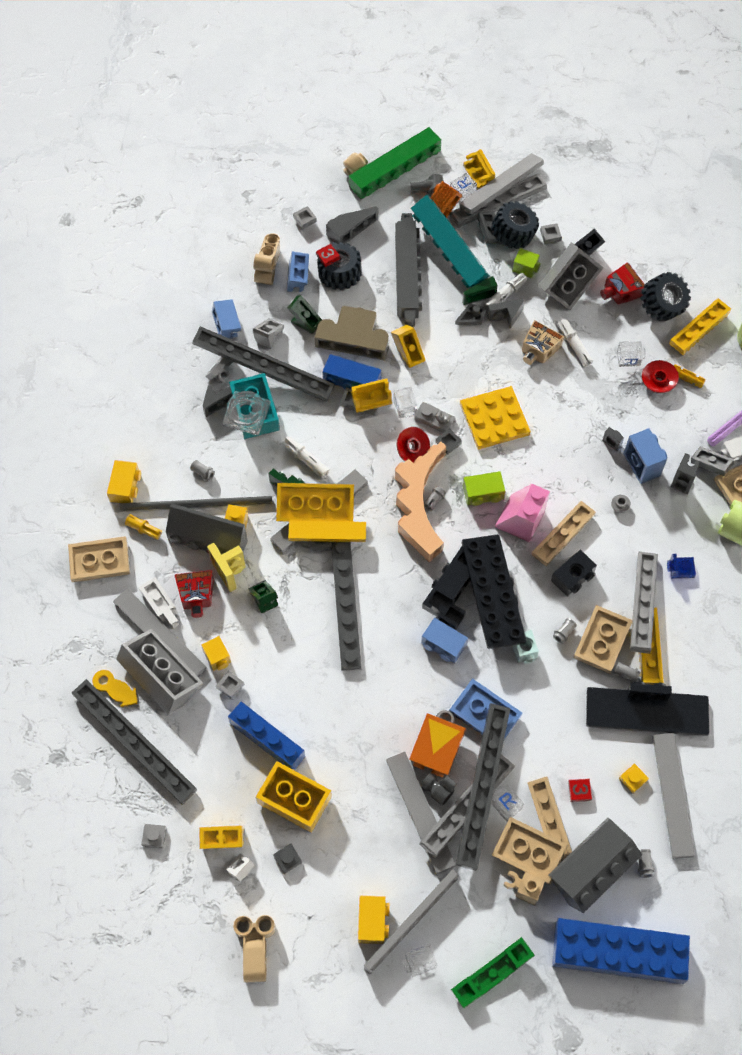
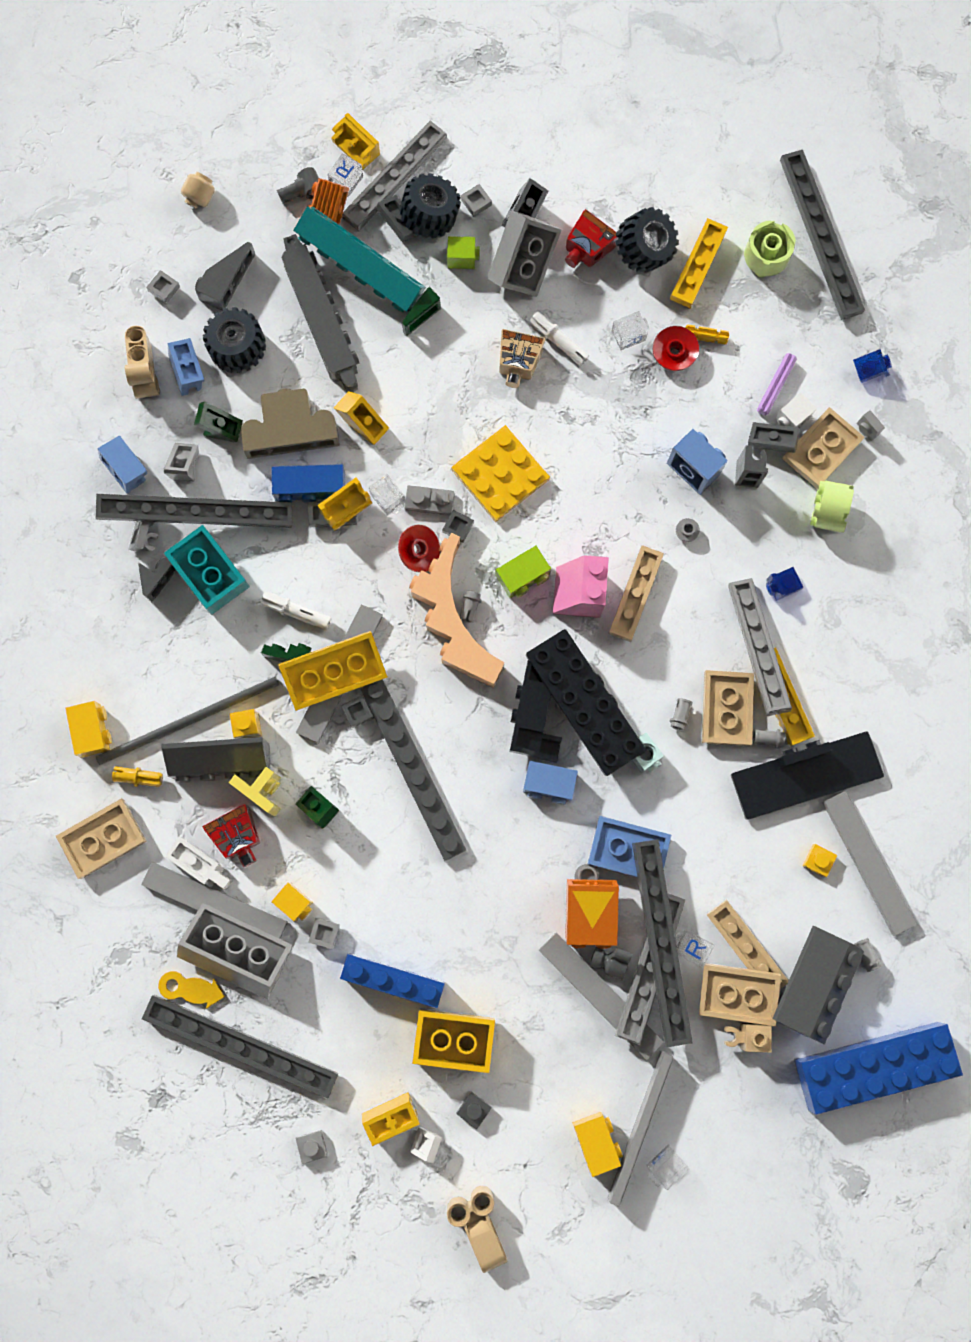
camera: 25 degrees left, 15 degrees up
light grey pin [190,460,215,481] -> none
clear piece [222,391,271,435] -> none
yellow tile [288,521,366,542] -> none
red tile [316,244,340,267] -> none
green brick [349,127,442,200] -> none
green slope [451,937,535,1008] -> none
dark grey piece [455,304,487,325] -> none
light grey tile [459,153,544,215] -> none
white axle [483,273,527,311] -> none
dark grey slope [487,298,524,328] -> none
black brick [551,549,597,597] -> none
red tile [568,779,592,802] -> none
dark grey plate [602,427,624,451] -> none

